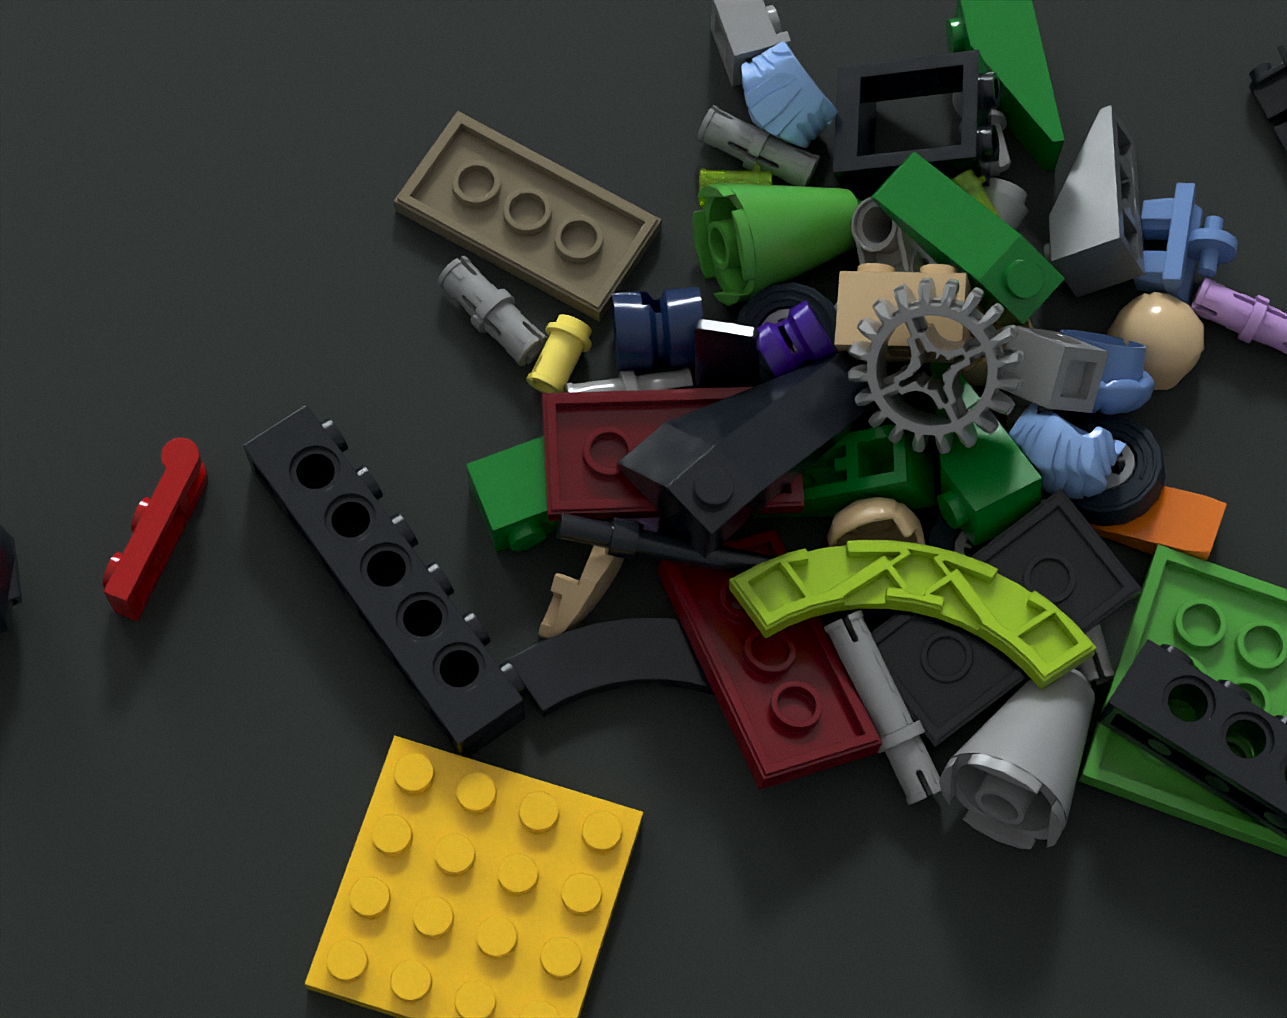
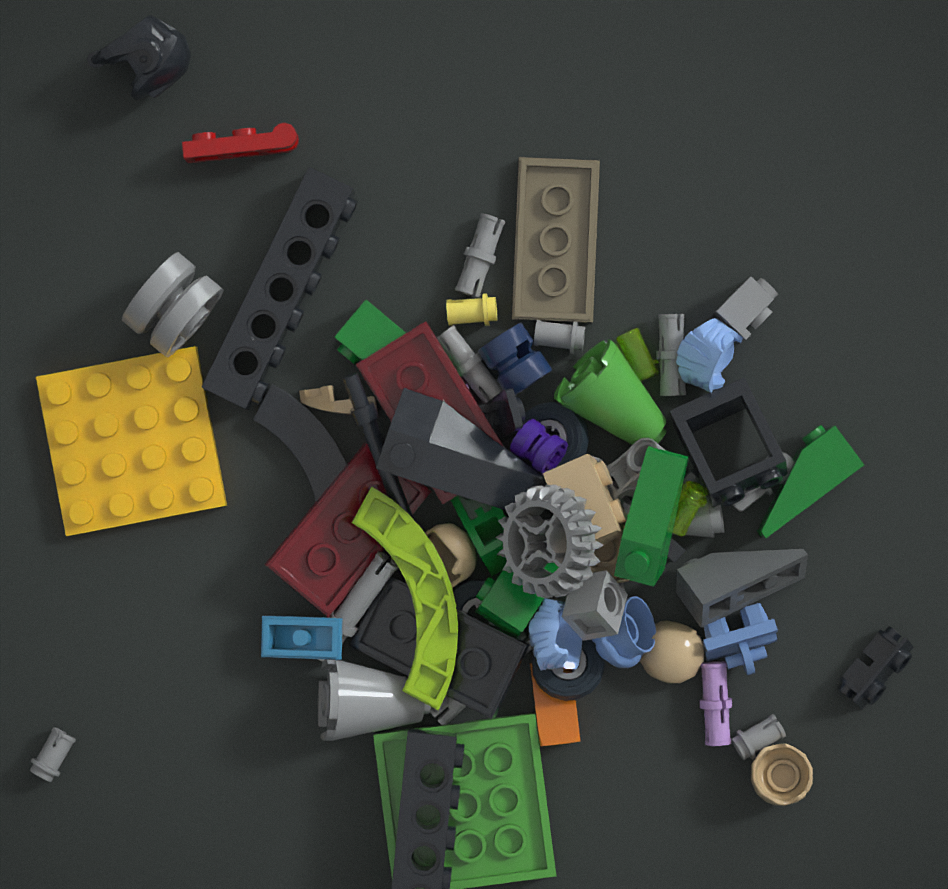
camera: 65 degrees right, 20 degrees up
none -> light grey wheel [122,252,224,358]
none -> dark azure slope [261,615,343,660]
none -> light grey pin [534,320,586,354]

